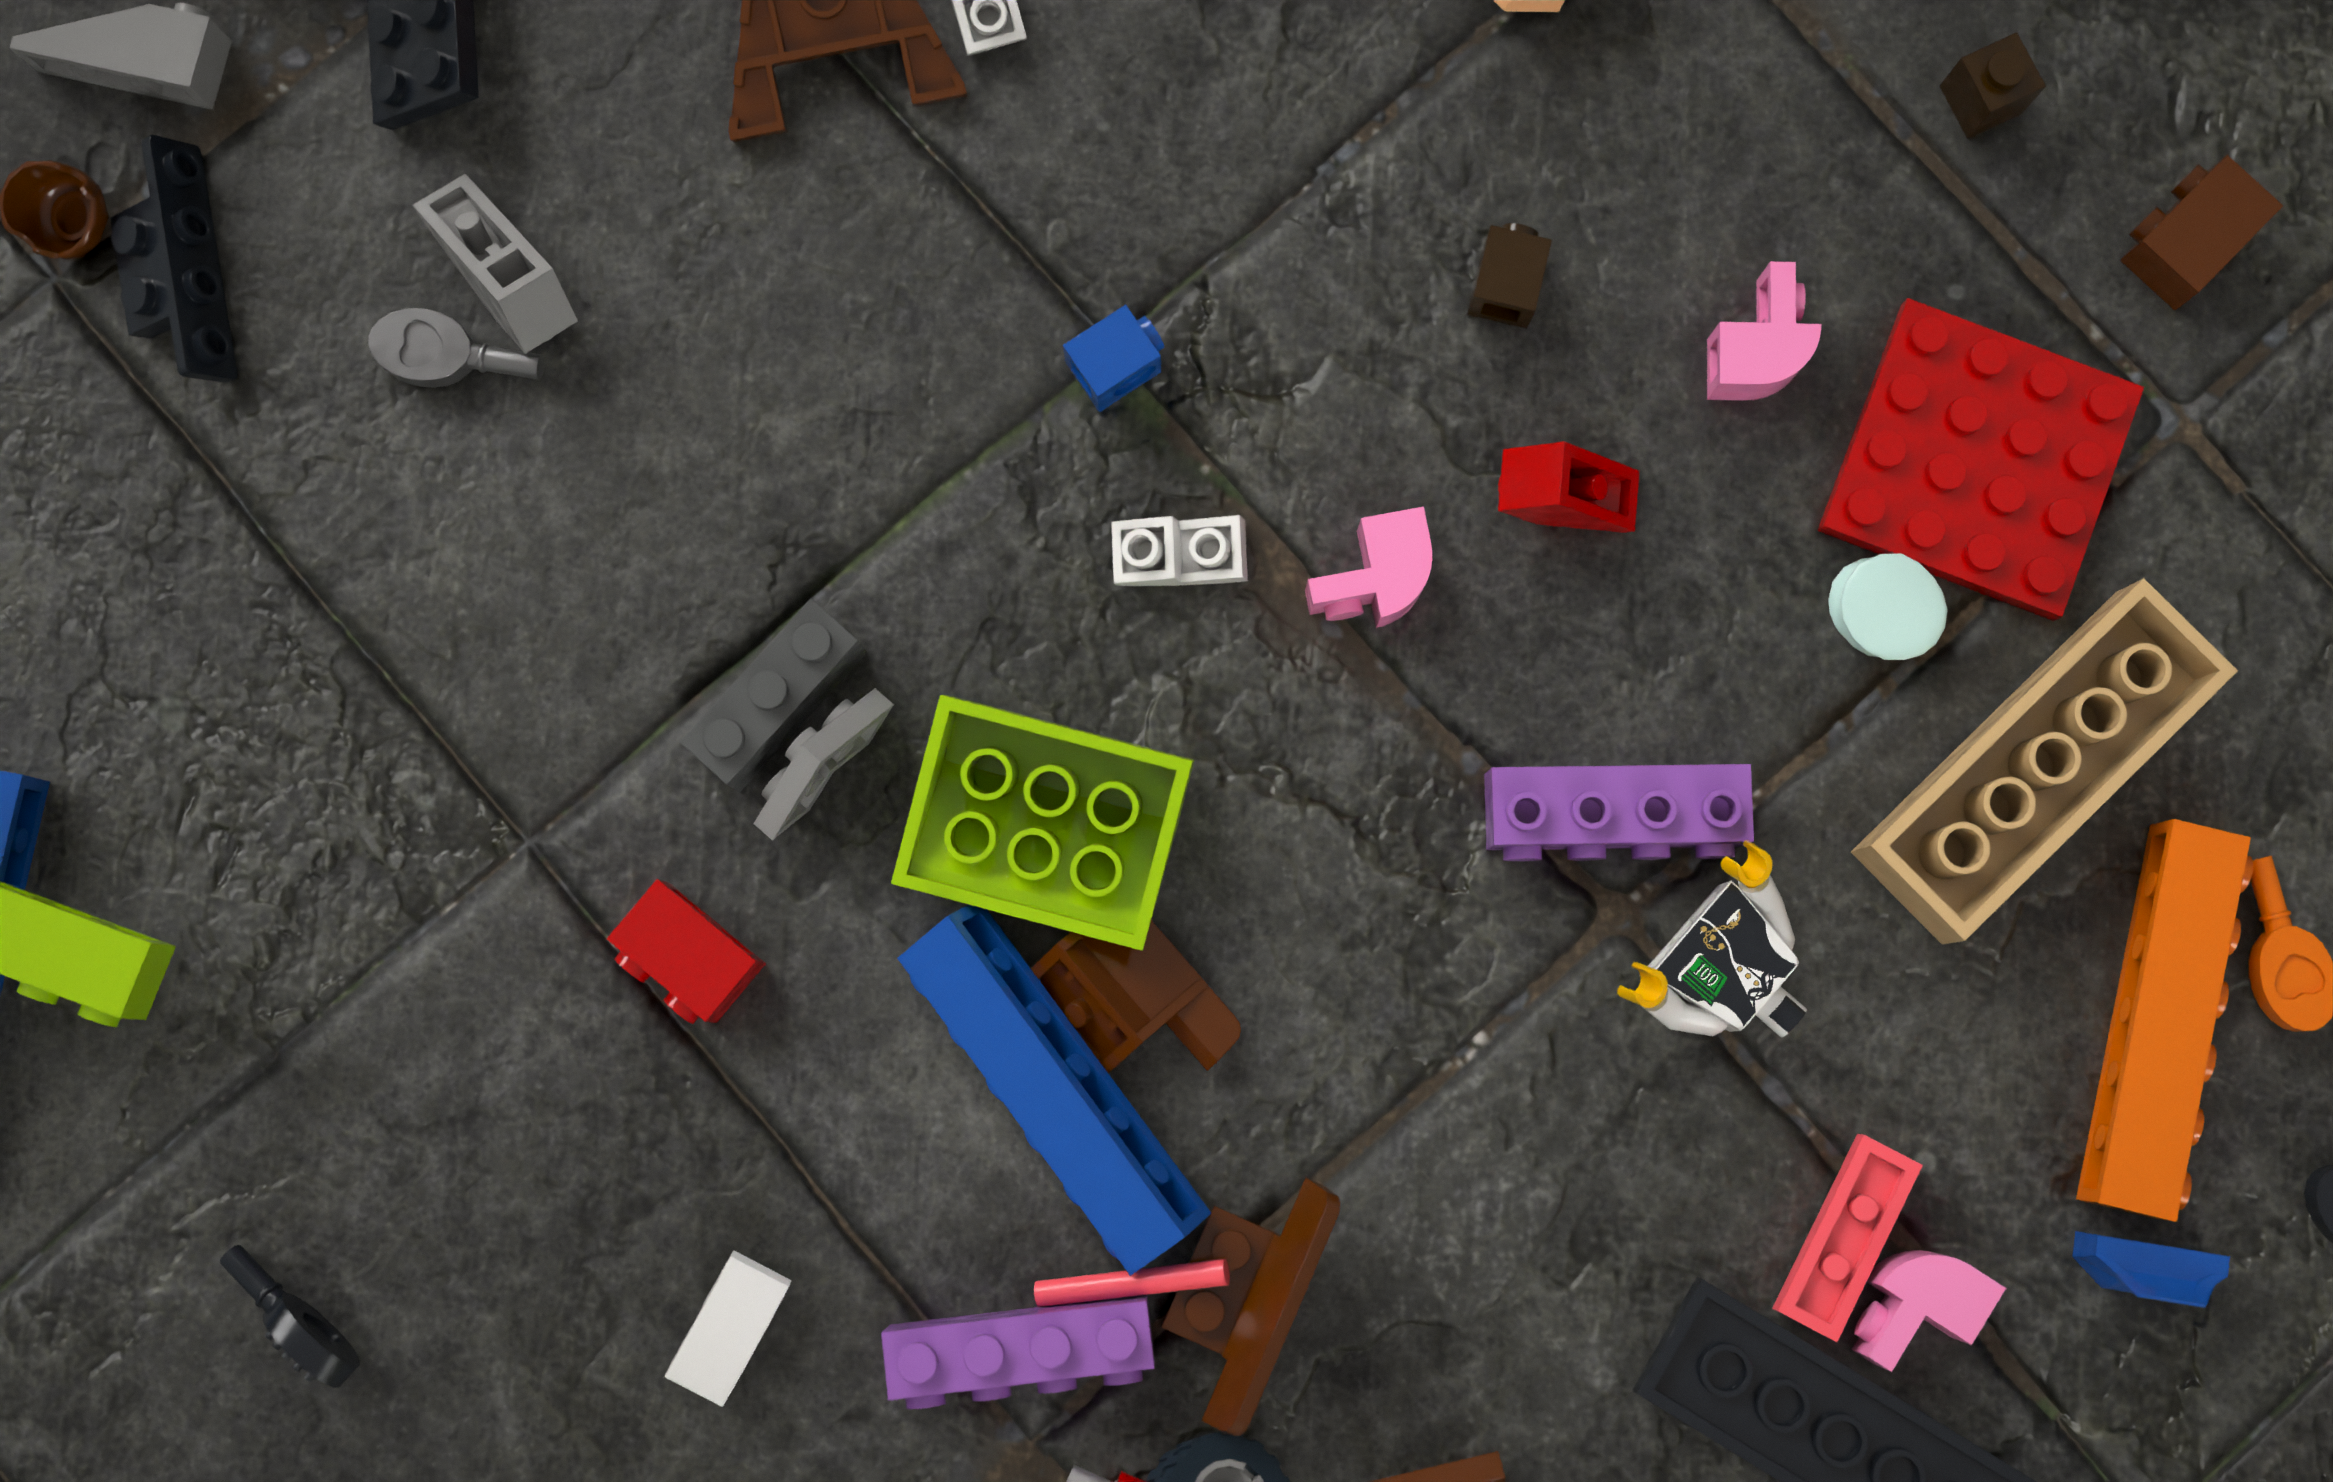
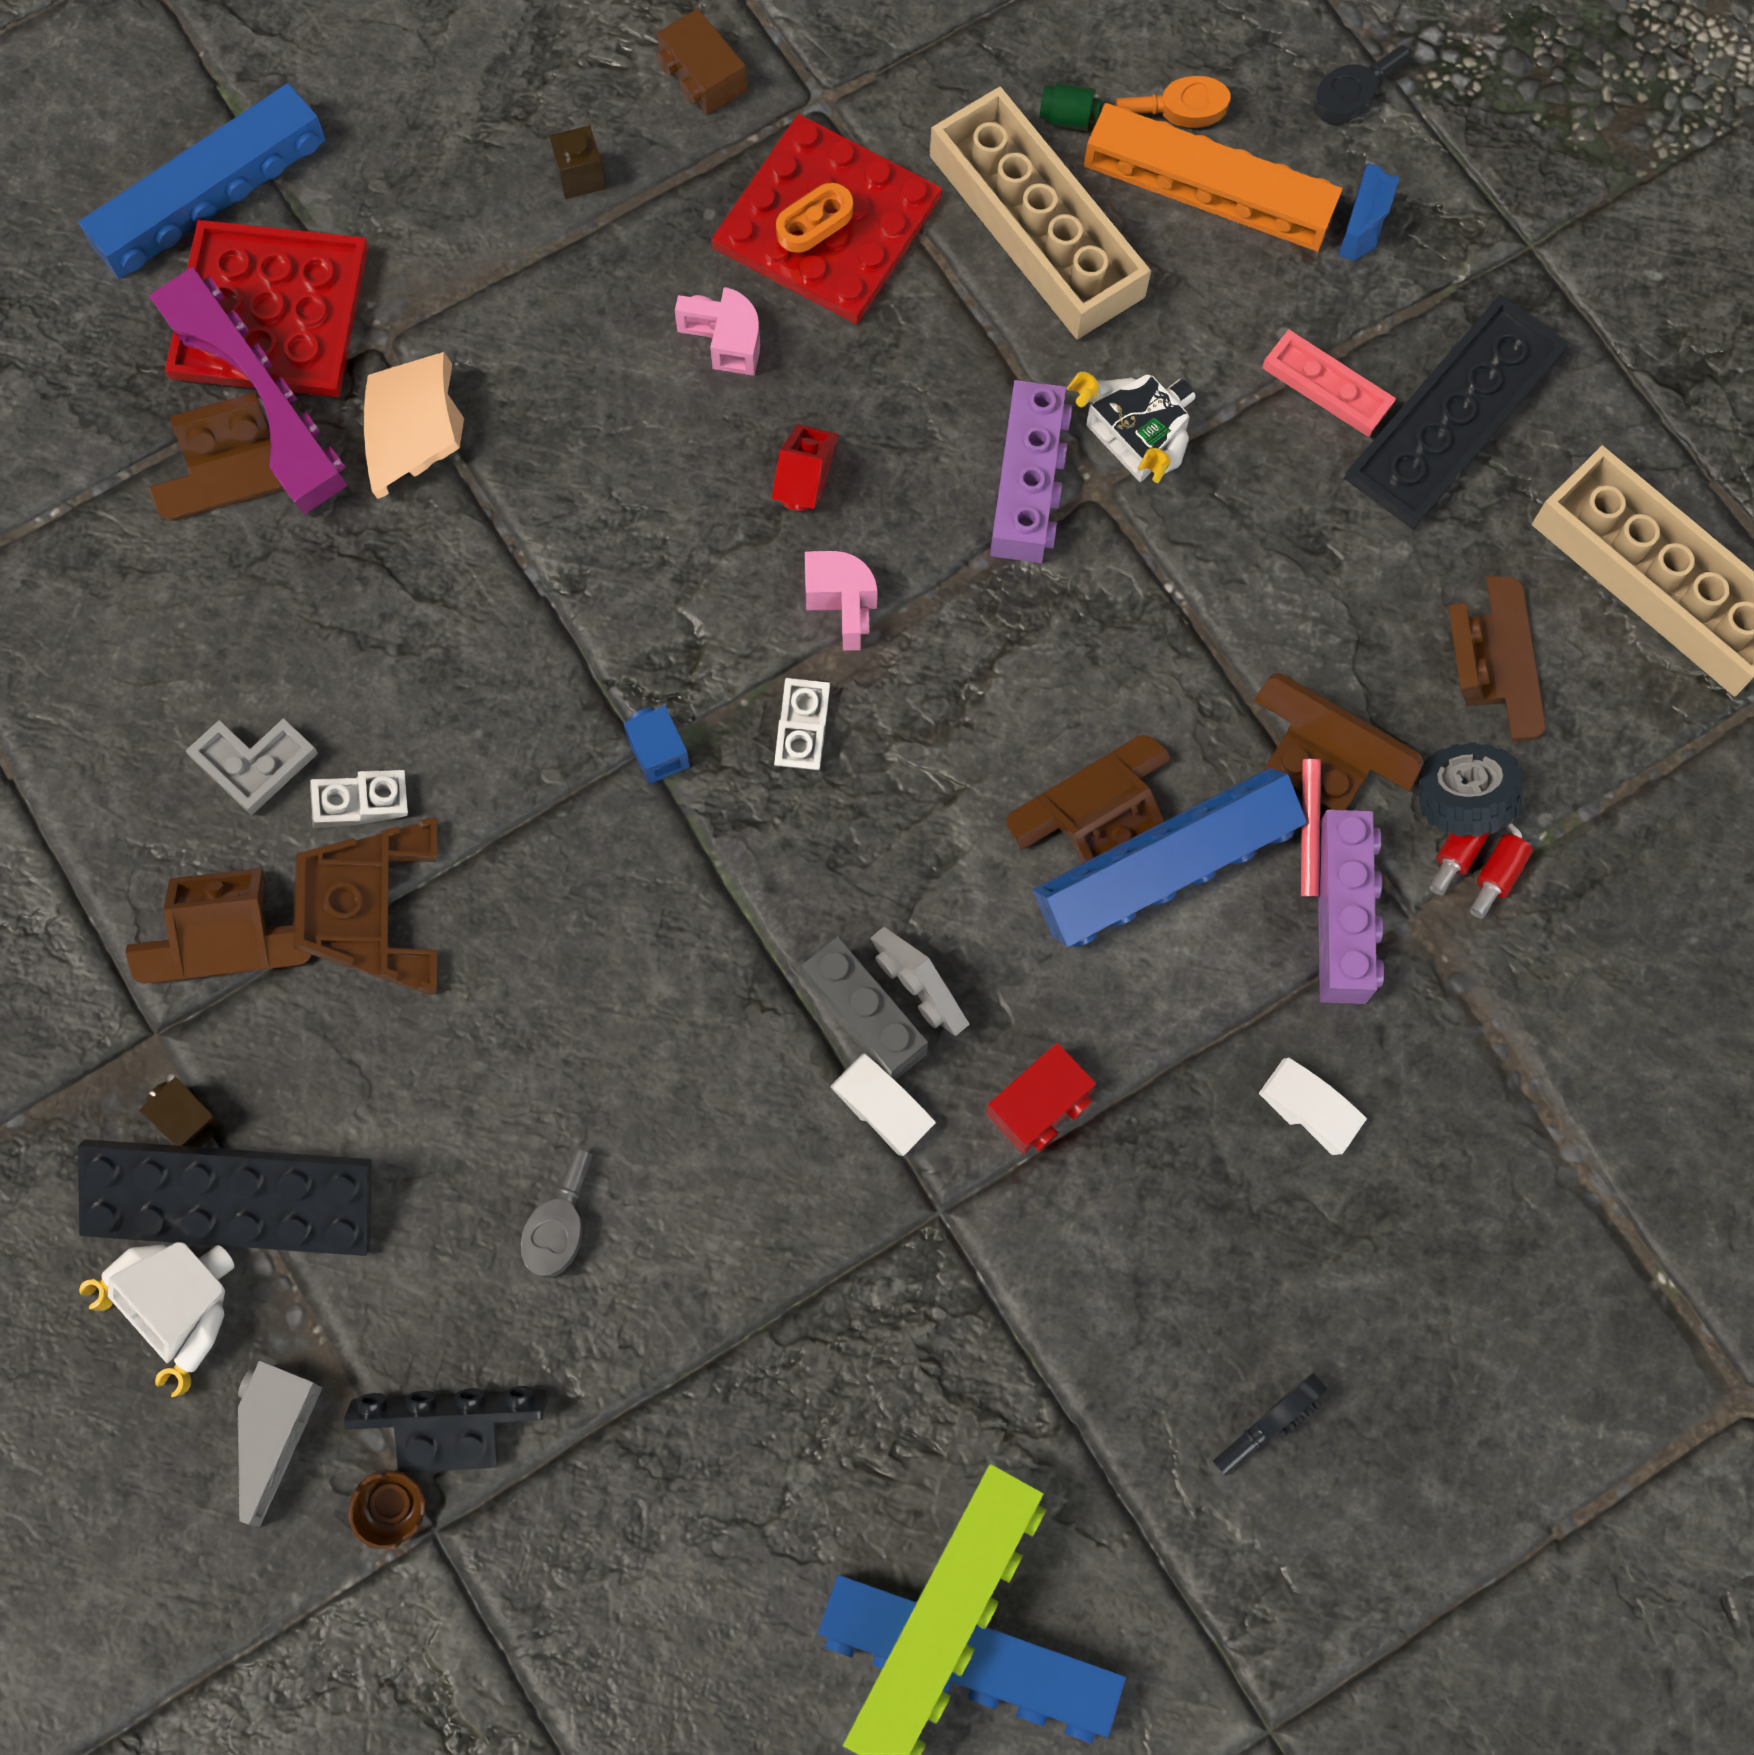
camera: 85 degrees left, 10 degrees down
light grey slope [413,174,578,354] -> none
lime slope [891,695,1195,951] -> none
dark brown brick [1467,223,1552,329] -> none
light aqua piece [1828,553,1948,660] -> none
bright pink brick [1852,1250,2006,1372] -> none
none -> orange plate [776,183,853,252]
none -> white slope [830,1054,936,1156]
none -> dark green brick [1039,82,1102,132]

